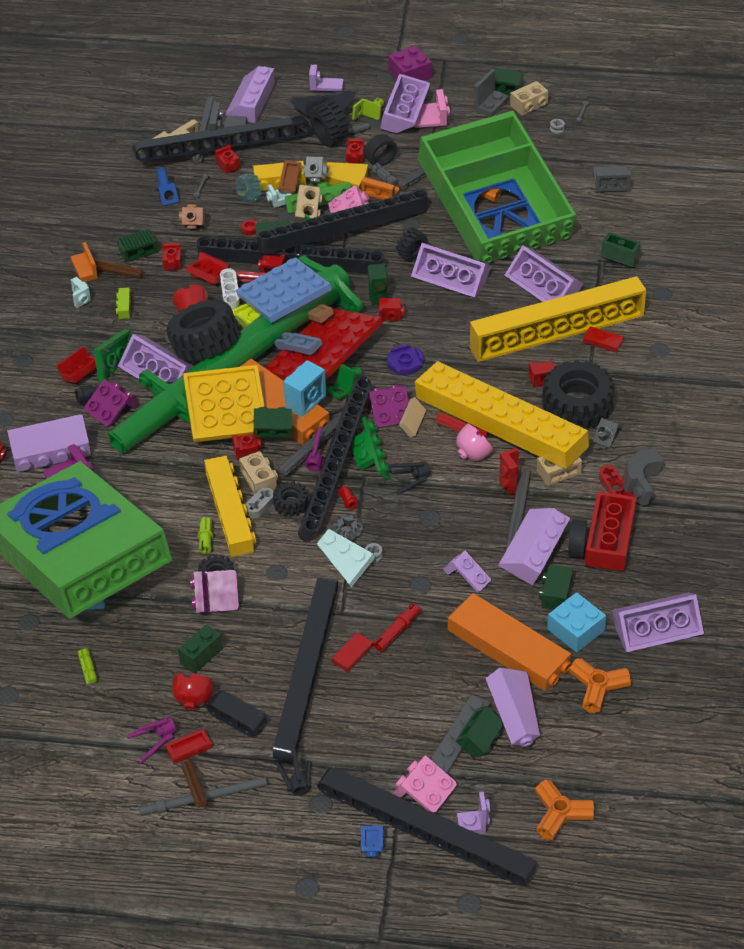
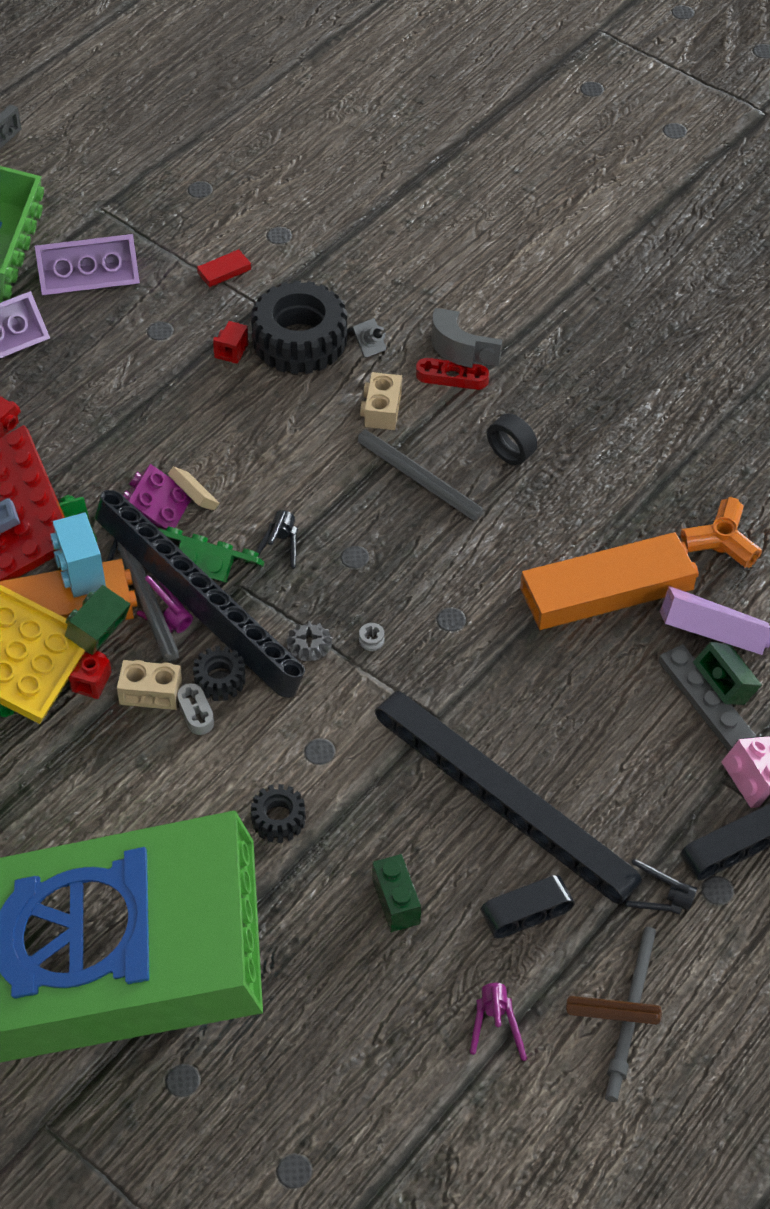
camera: 60 degrees left, 5 degrees up
lime axle [78,648,97,685] -> none
red tile [165,729,213,764] -> none
red cylinder [172,673,214,710] -> none
bracket [191,570,239,613] -> none
lime axle [198,517,213,554] -> none
yellow brick [204,456,256,557] -> none
light aqua wing [317,529,375,588] -> none
red tile [332,633,373,672] -> none
red pin [338,486,358,510] -> none
red pin [373,603,421,652] -> none
dark purple tile [387,345,424,375] -> none
yellow brick [415,361,589,469] -> none
red axle [436,413,487,438] -> none
lavender bracket [443,550,491,592] -> none
bright pink cylinder [456,424,493,461] -> none
yellow brick [470,276,646,362] -> none
lavender slope [498,508,570,586] -> none
red bracket [499,448,519,495] -> none
dark green brick [539,564,573,609] -> none
medium azure brick [547,592,606,653] -> none
red brick [585,491,637,571] -> none
dark green brick [601,232,641,267] -> none
lavender slope [612,592,704,652] -> none

